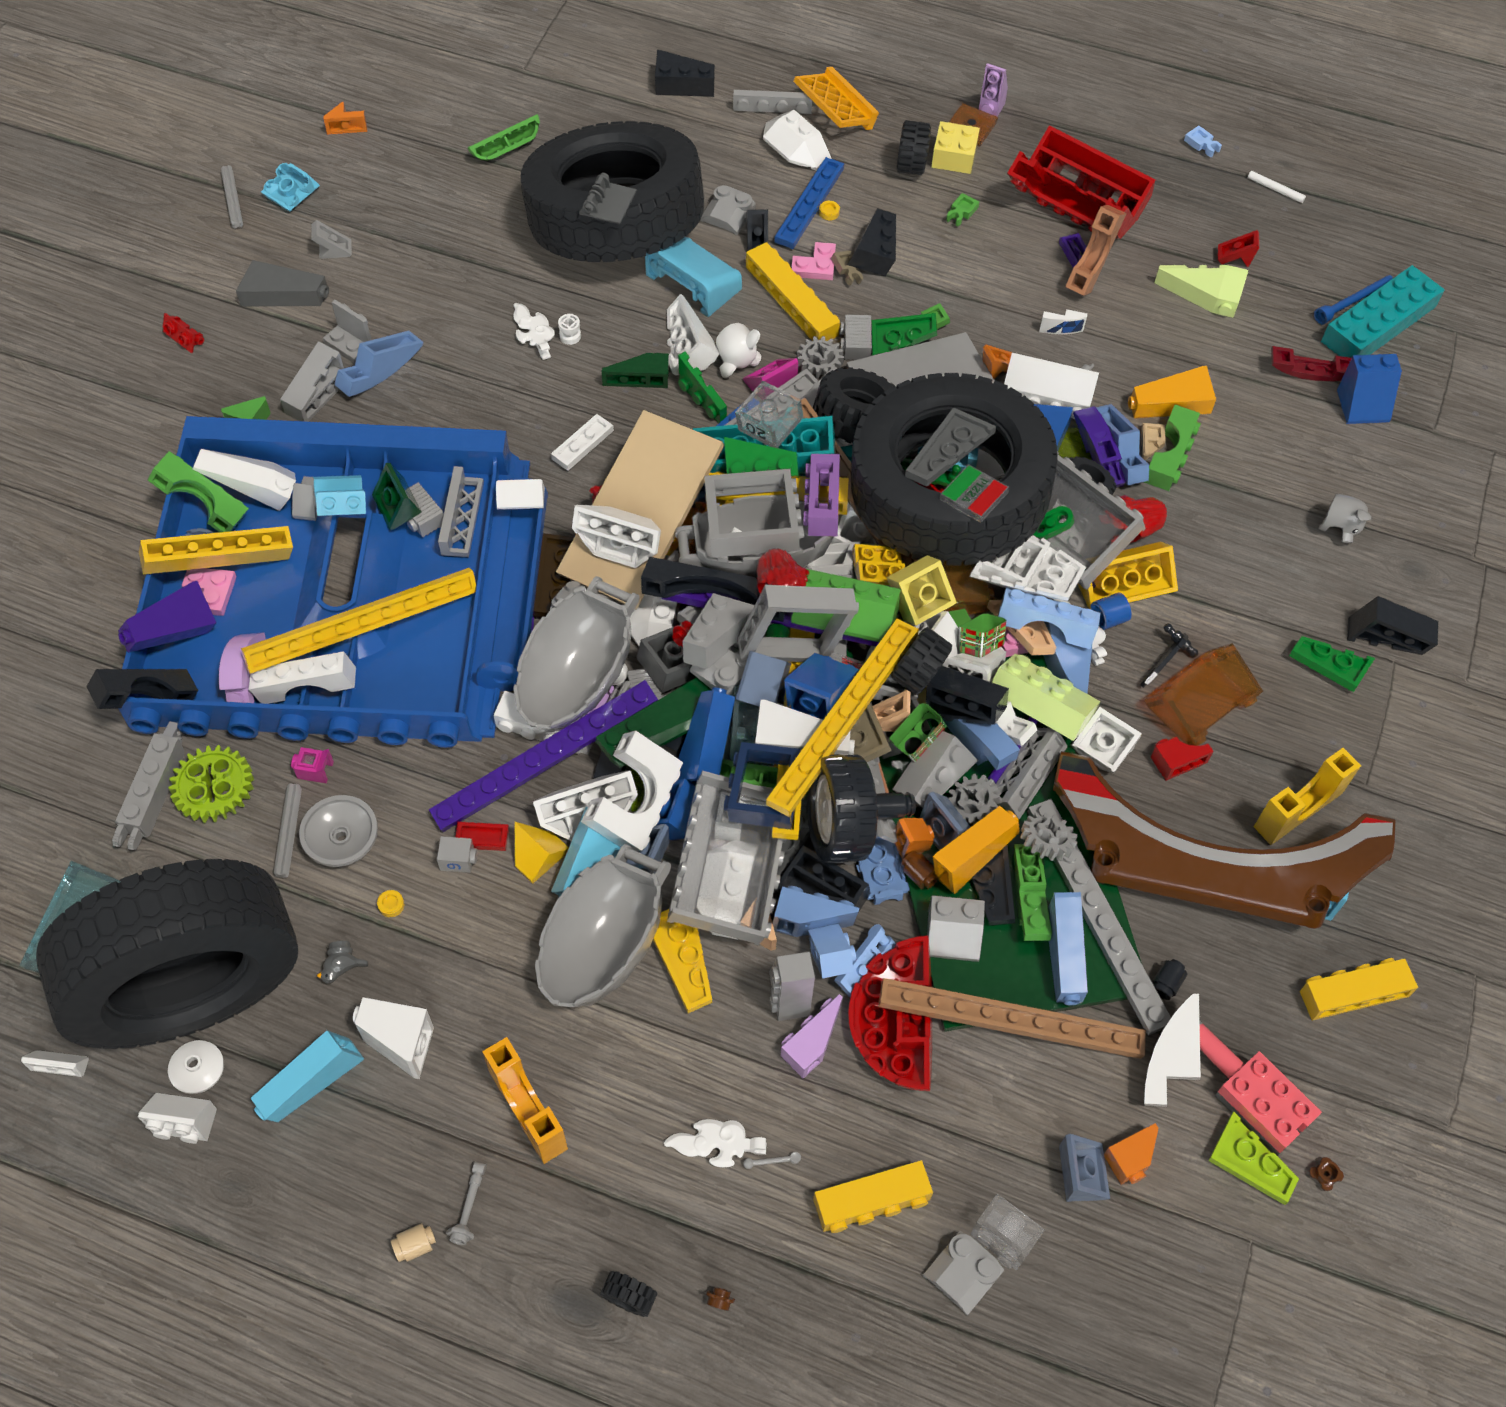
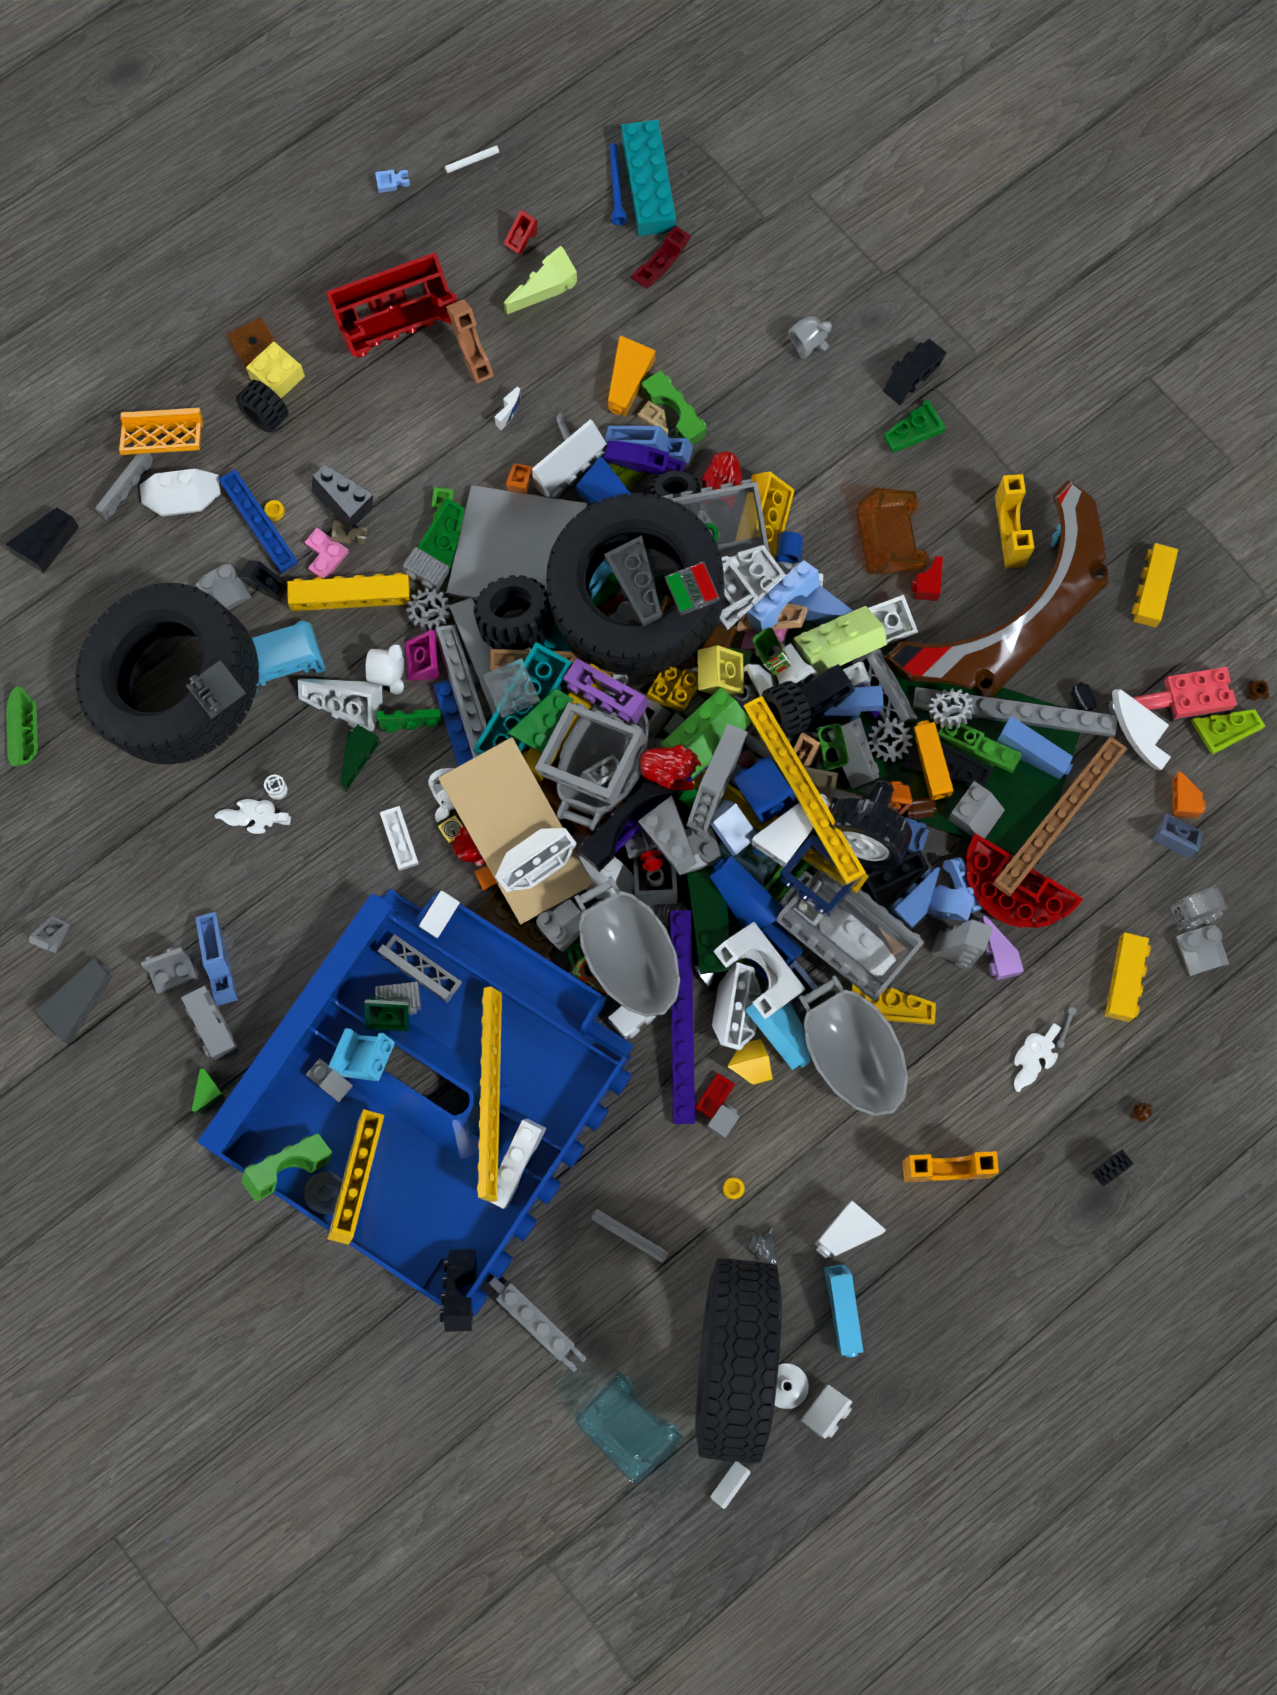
camera: 60 degrees left, 15 degrees up
dark purple slope [118,581,217,653] -> none
red hinge [163,313,204,353] -> none
lime gear [168,745,254,823] -> none
bright pink plate [182,568,237,616] -> none
white wedge [192,449,296,511] -> none
lavender arch [219,632,266,703] -> none
dark pink window [291,747,334,784] -> none
light grey dish [299,795,378,867] -> none
tan brick [391,1223,436,1262] -> none
light grey piece [446,1162,486,1245] -> none
sand blue slope [919,792,970,851] -> none
bright green plate [946,193,980,227] -> none
lavender slope [978,63,1008,118] -> none
dark purple tile [1059,233,1087,268] -> none
black piece [1140,623,1199,688] -> none
blue slope [1337,354,1402,424] -> none

